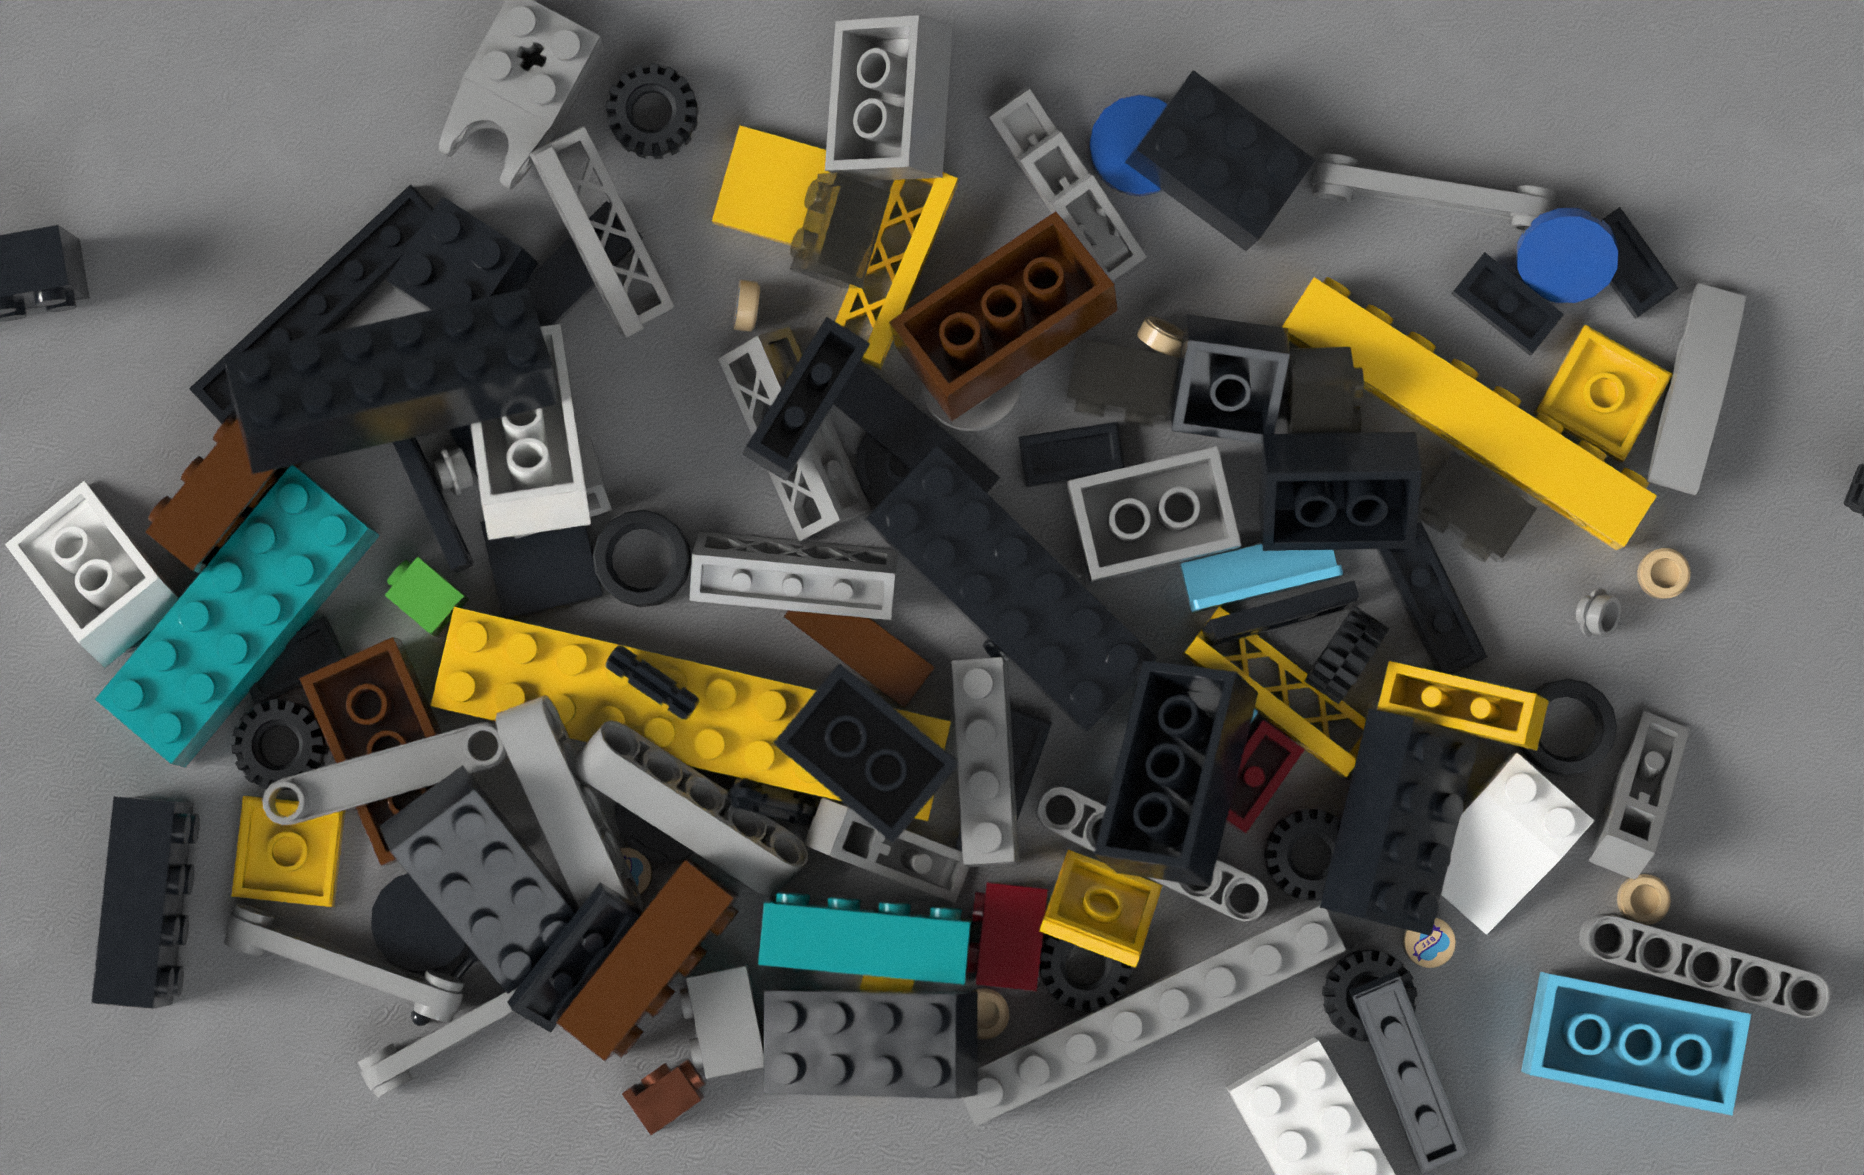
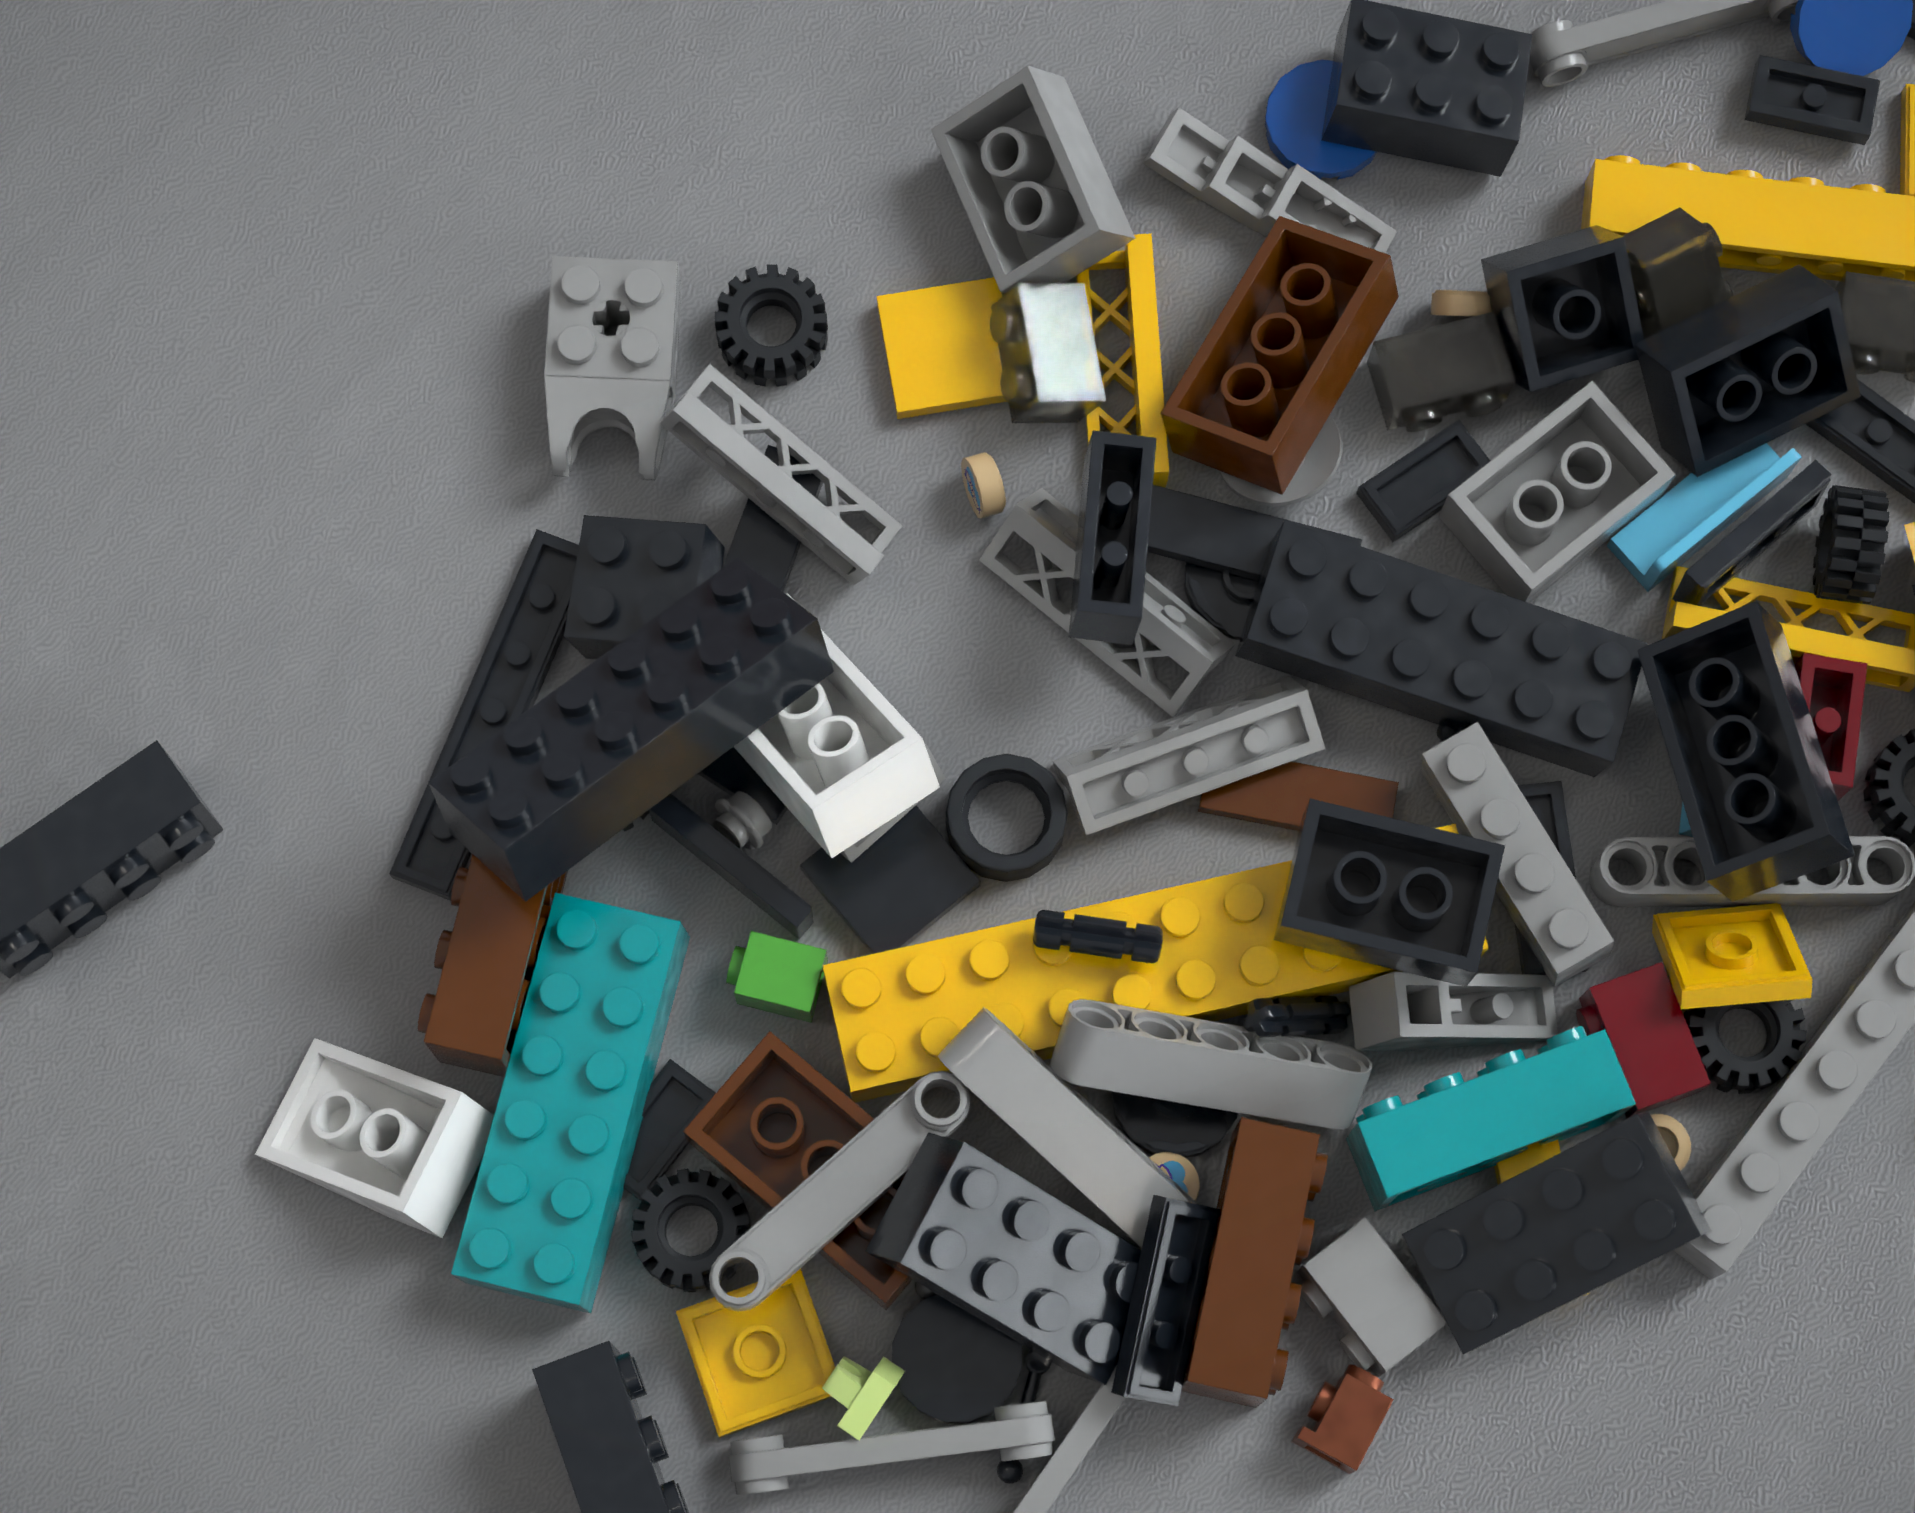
camera: 30 degrees left, 10 degrees down
none -> yellowish green tile [822,1356,905,1441]

